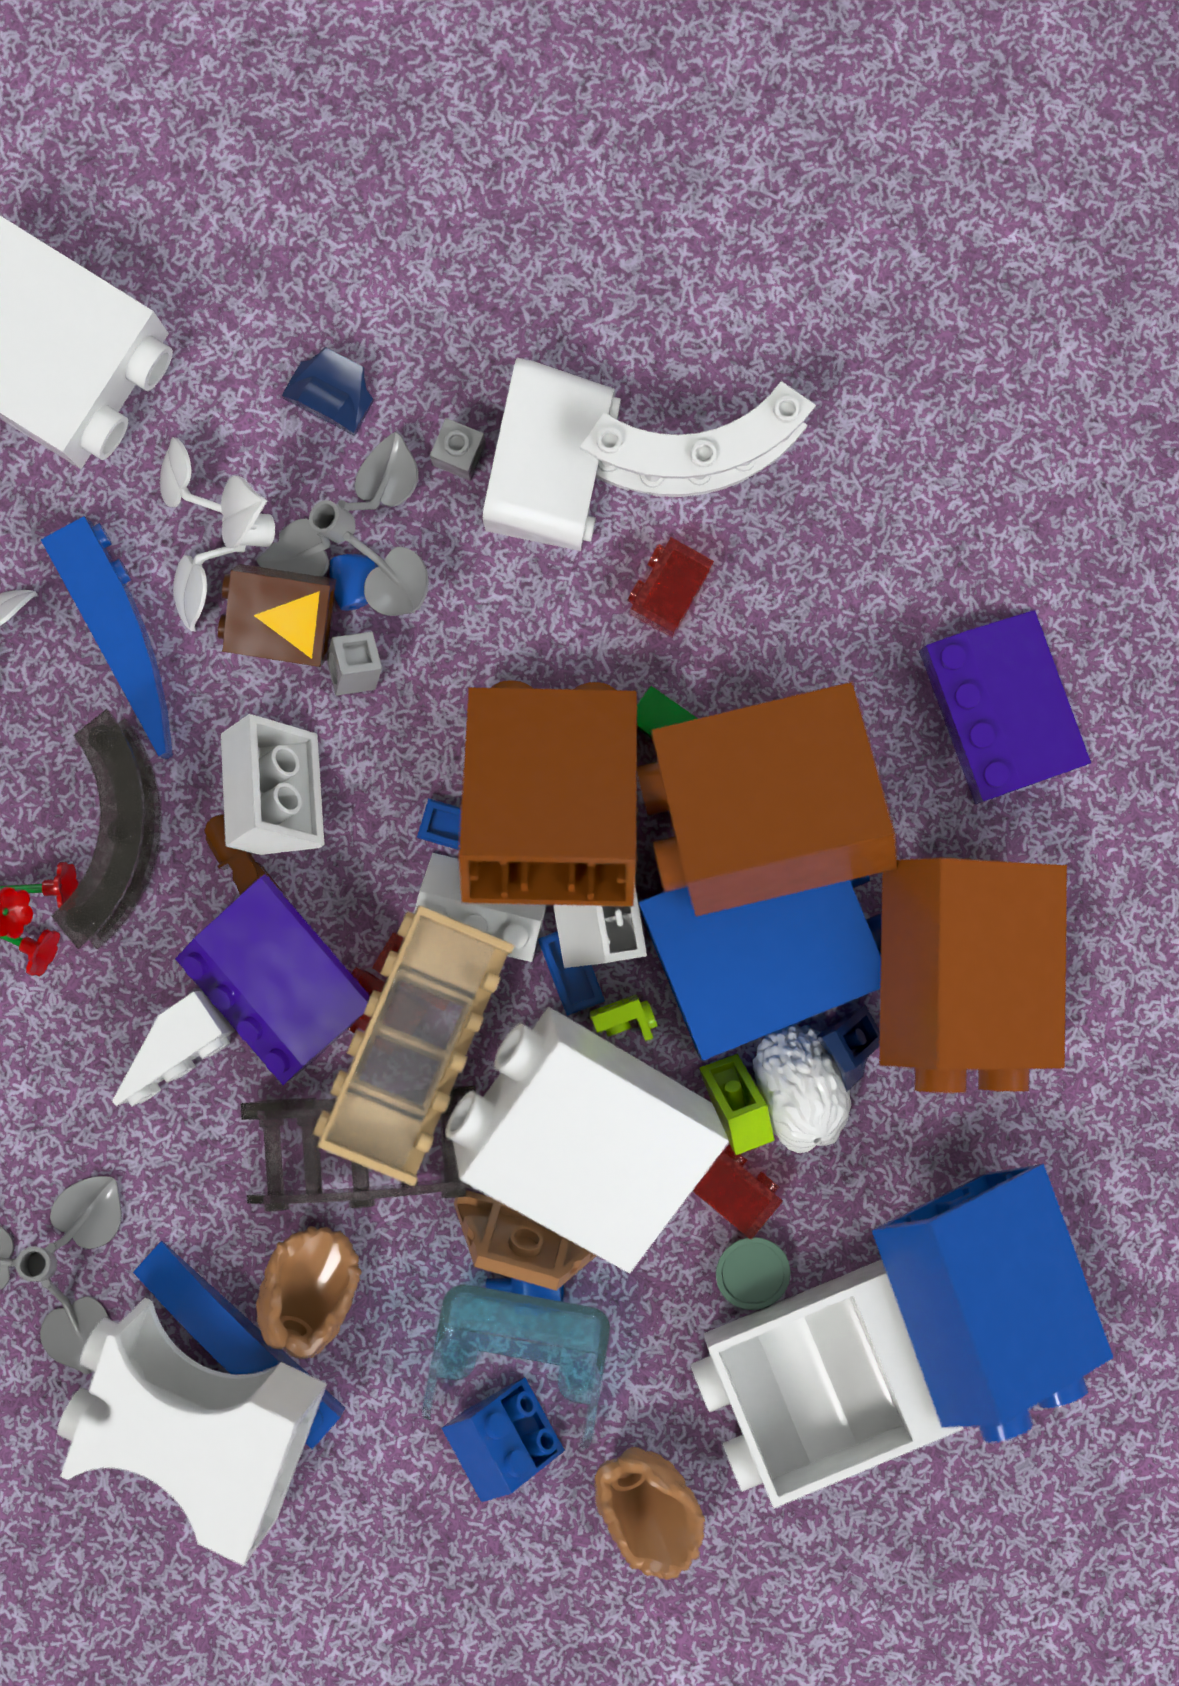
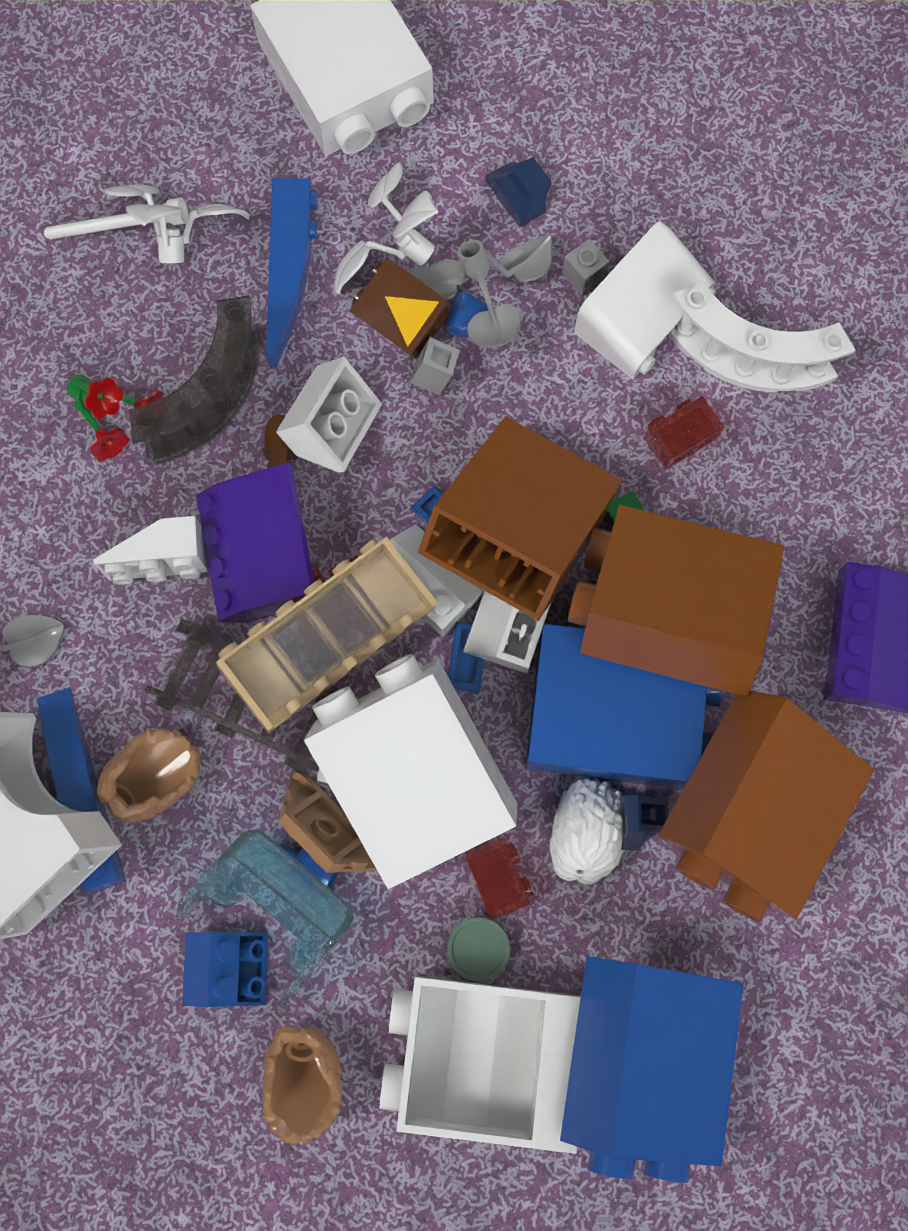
camera: 30 degrees right, 10 degrees down
lime bracket [590,994,658,1042] -> none
lime slope [700,1053,775,1155] -> none

